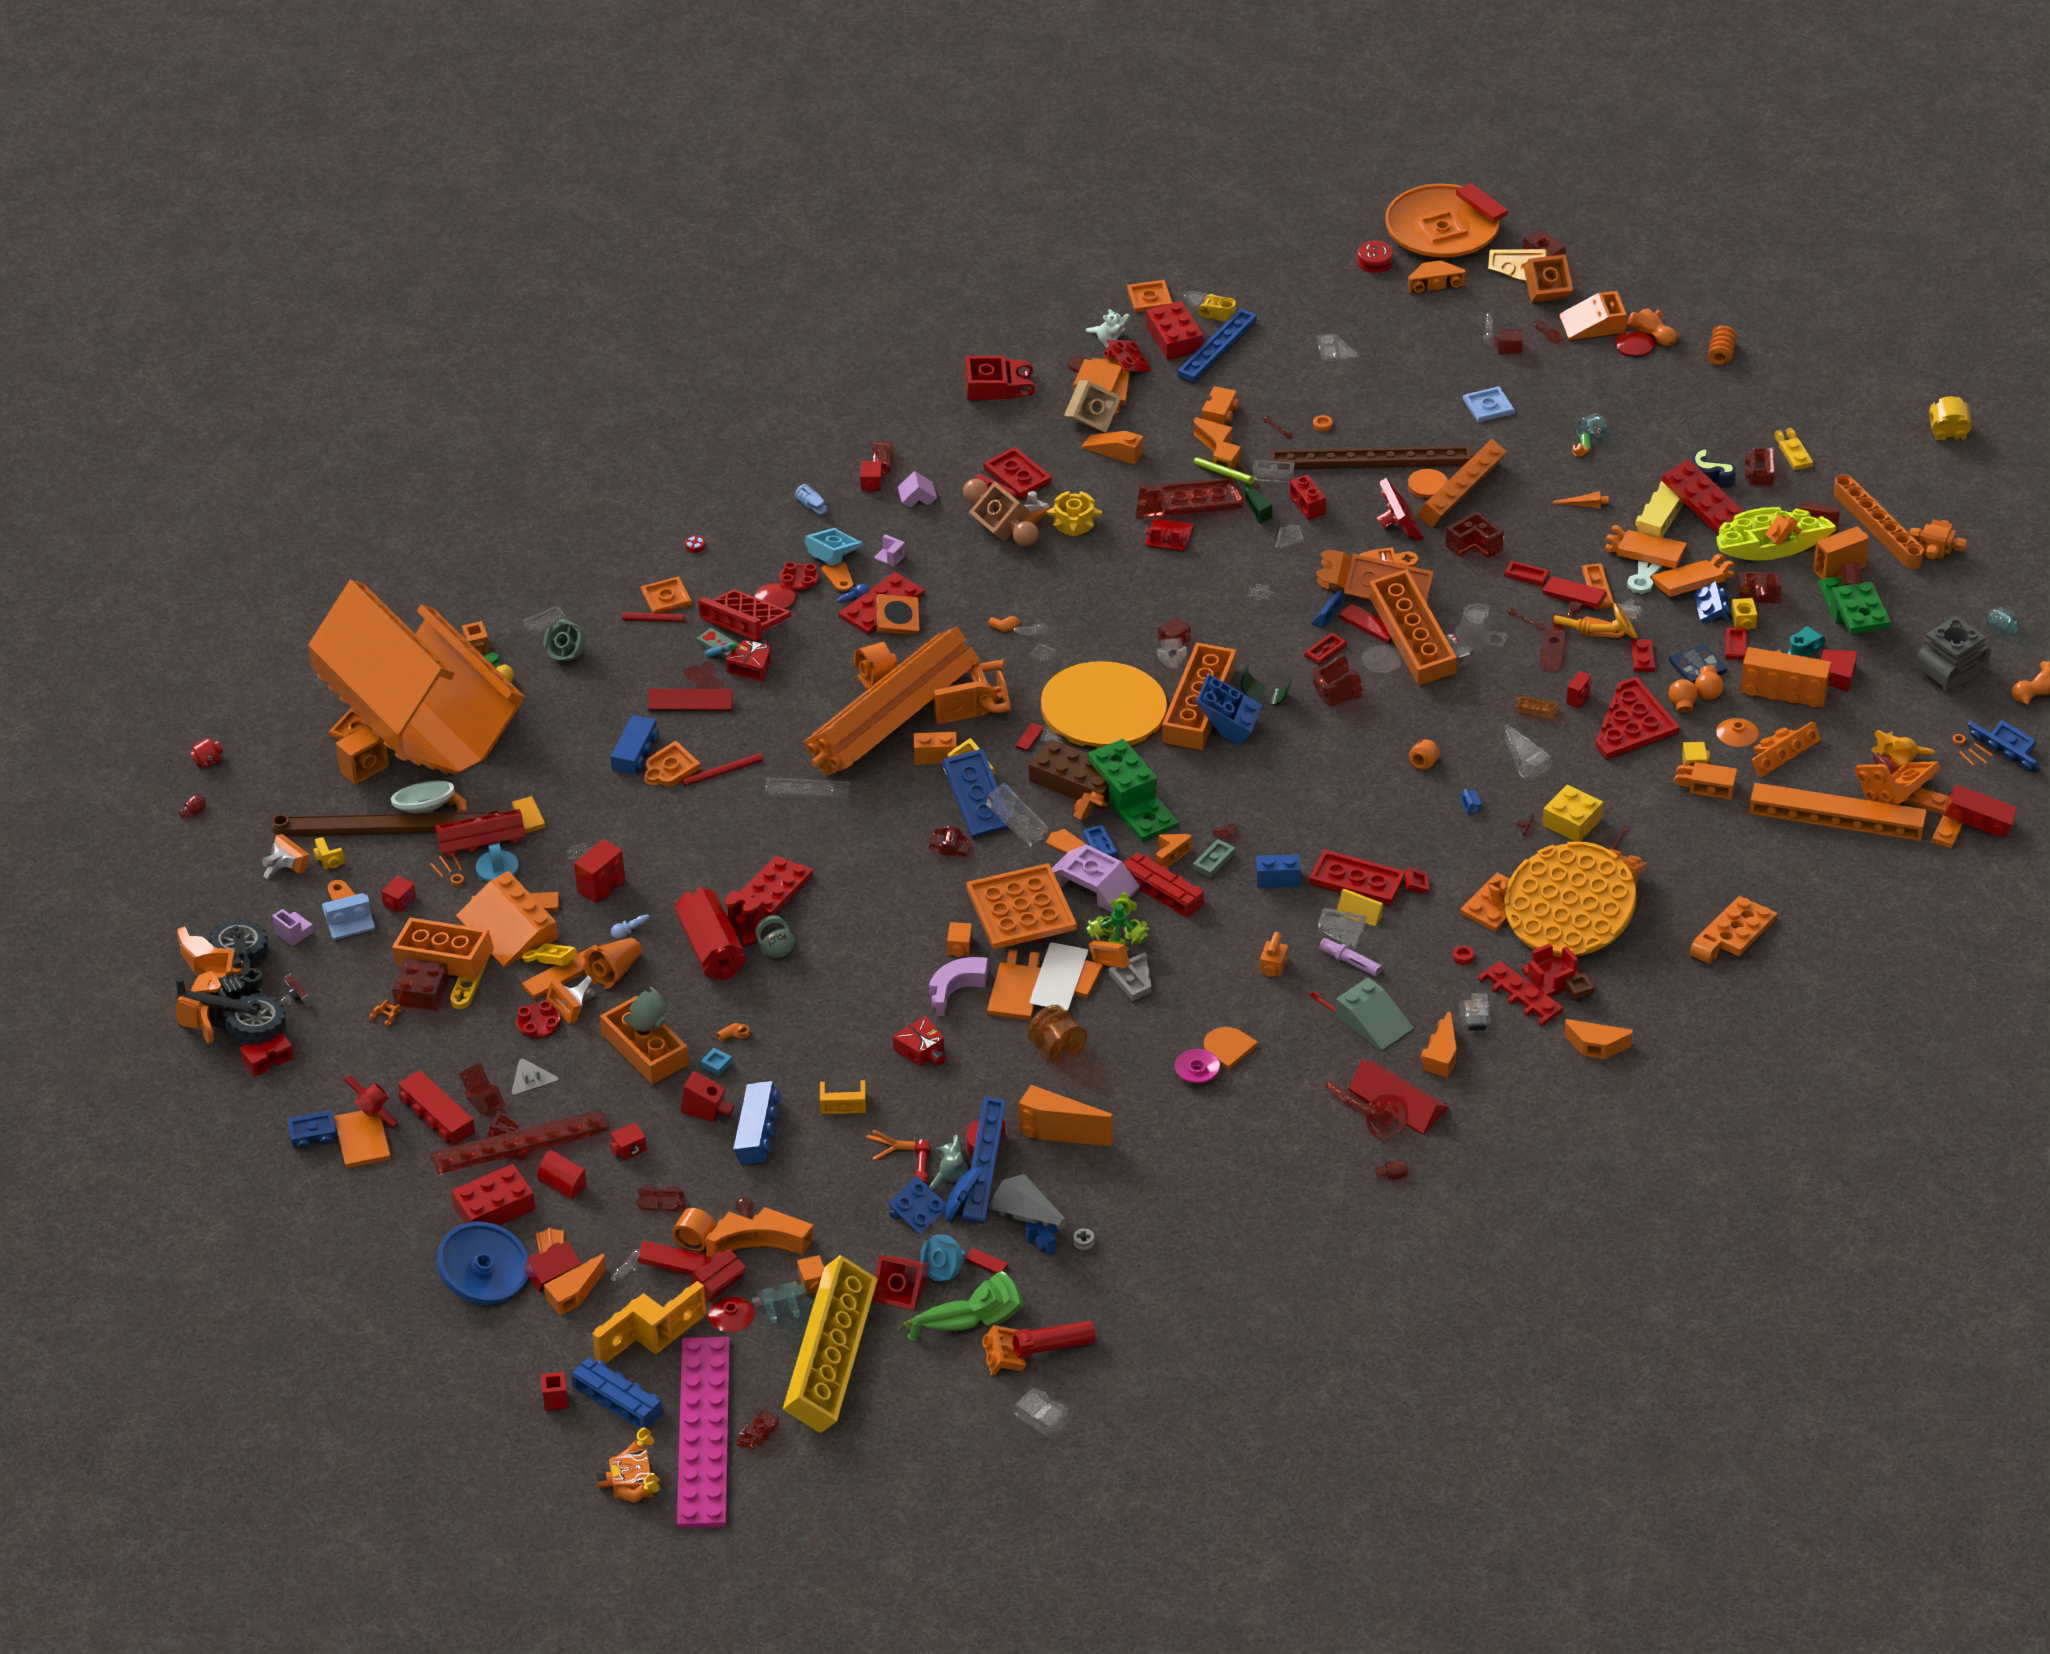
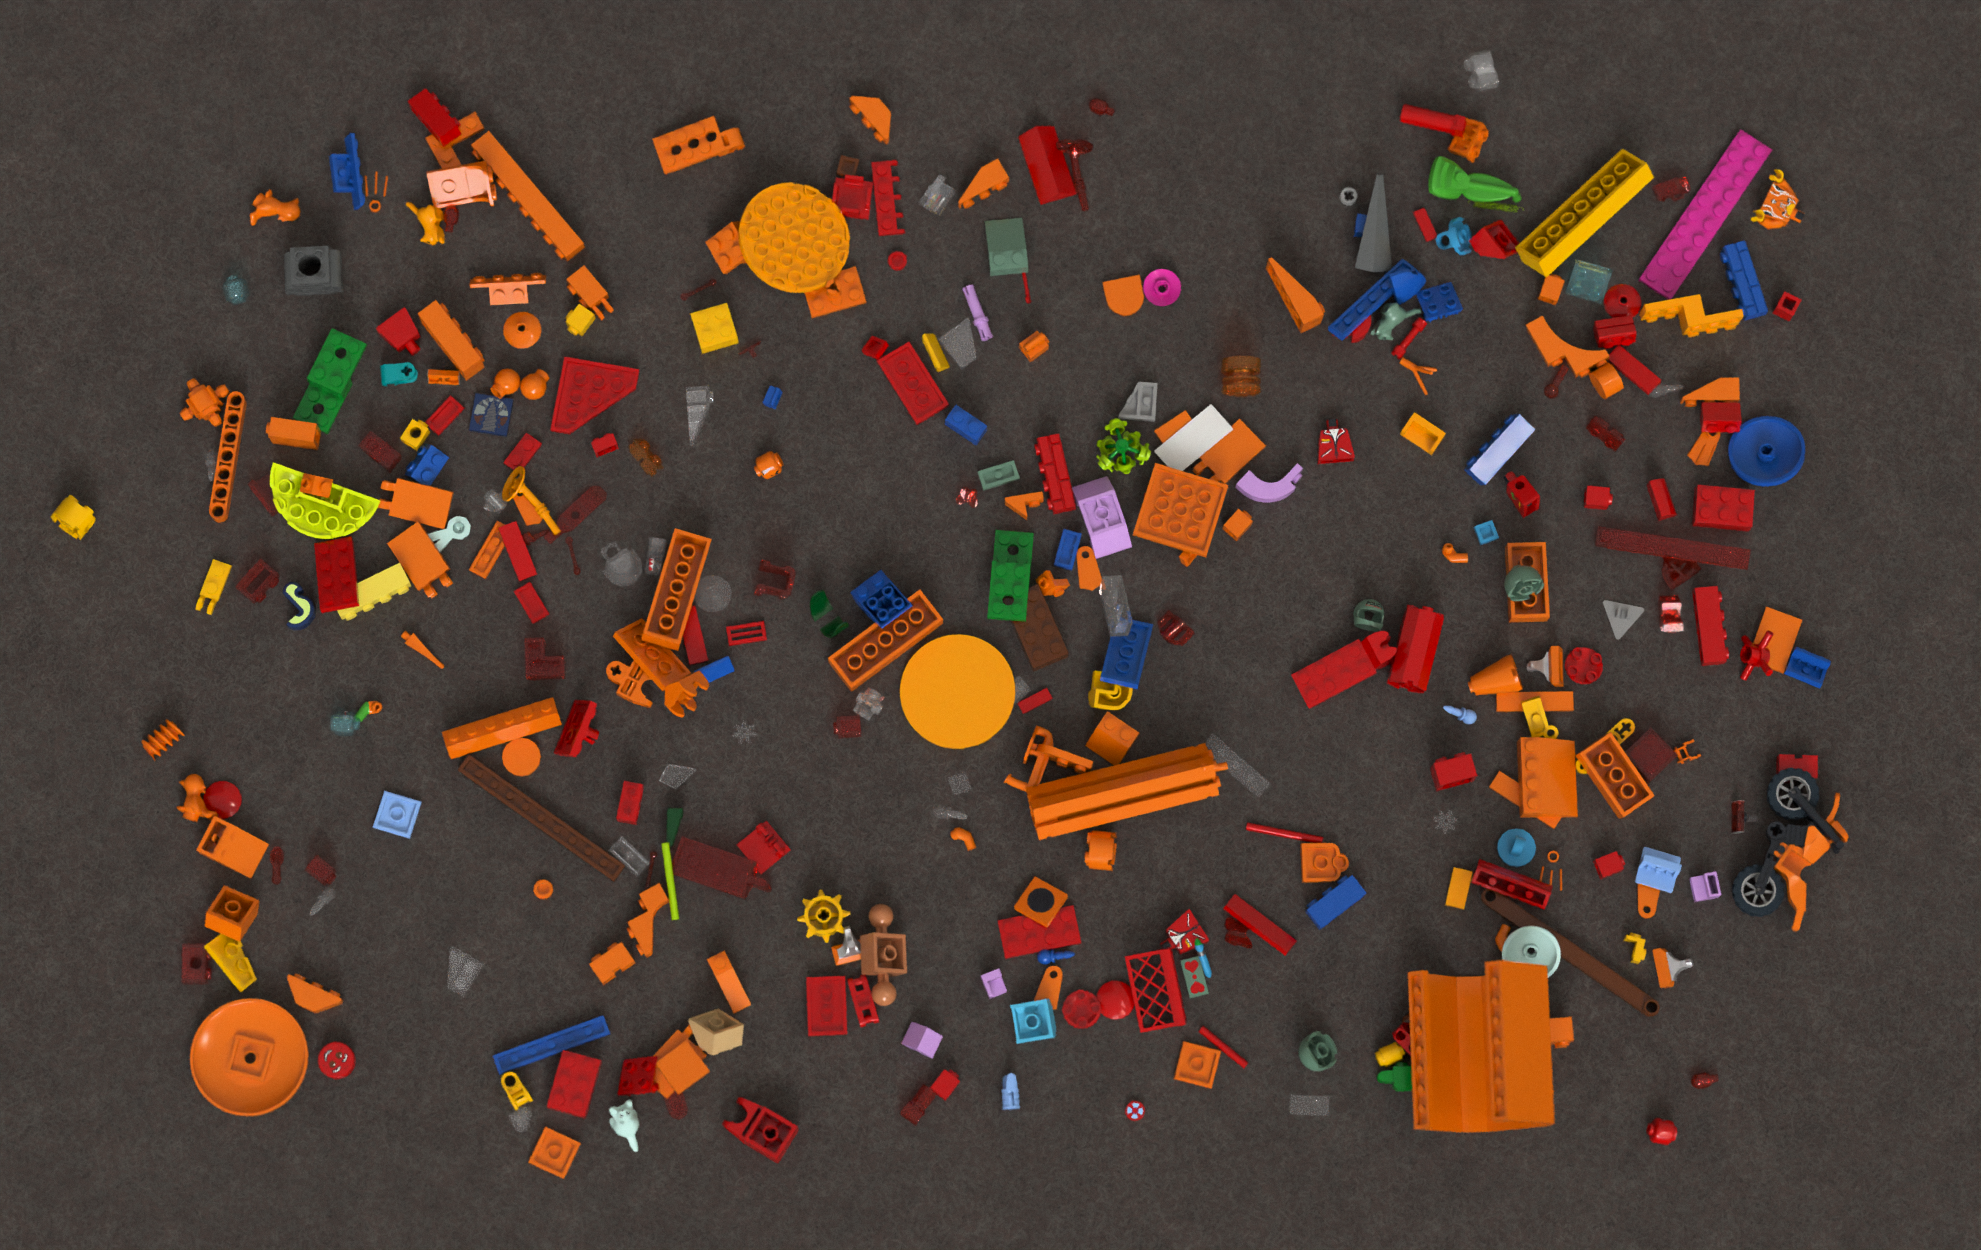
camera: 150 degrees left, 35 degrees up
orange brick [462,621,490,654] -> none
orange tile [1089,940,1130,968] -> none
clear red hinge [1263,416,1293,439] -> none
red tile [1456,183,1508,223] -> none
clear red piece [1836,562,1862,585] -> none

